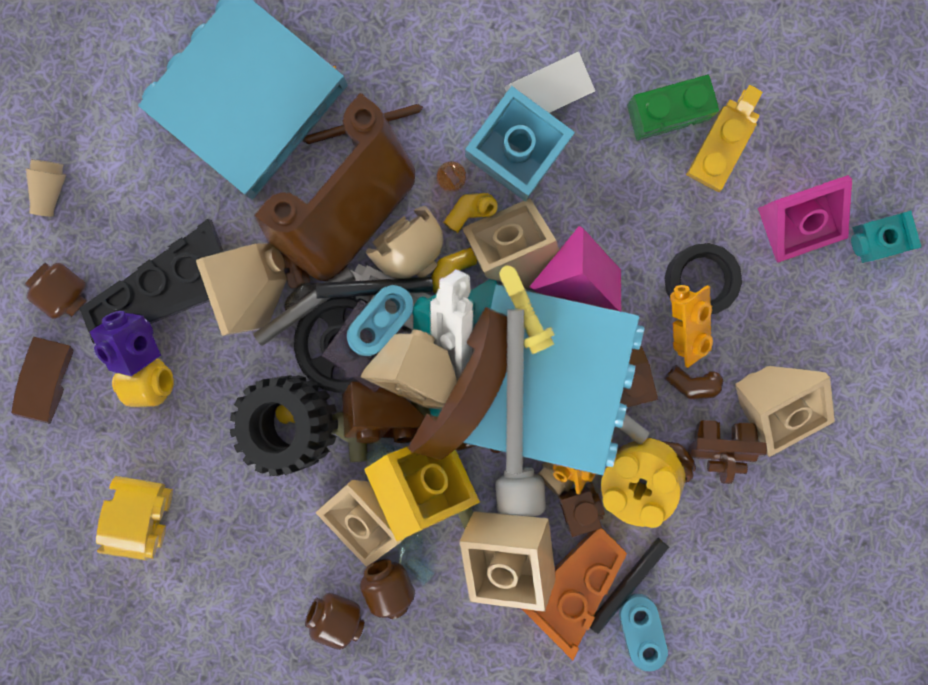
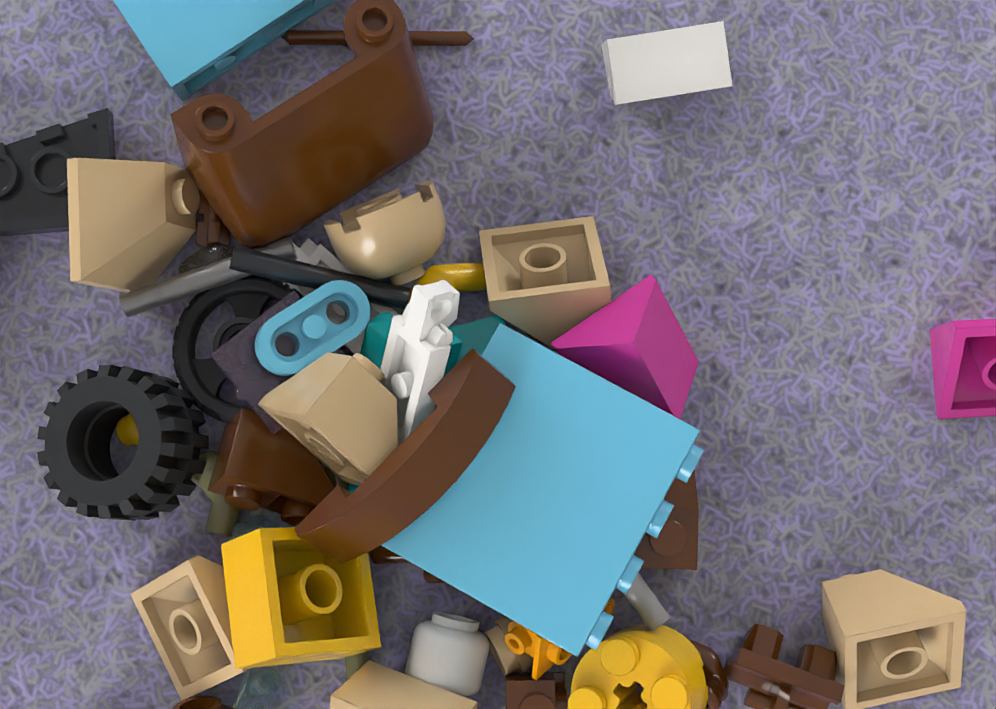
camera: 20 degrees right, 5 degrees down
clear orange hinge [436,161,466,193] -> none
yellow arm [443,193,498,233] -> none
medium azure slope [465,86,575,202] -> none
light yellow hinge [500,266,555,354] -> none
light grey bar [506,309,524,474] -> none
green brick [627,74,719,141] -> none
black tyre [664,243,742,314] -> none
reddish brown arm [664,365,724,400] -> none
light orange hinge [670,285,713,368] -> none
yellow hinge [686,85,763,192] -> none

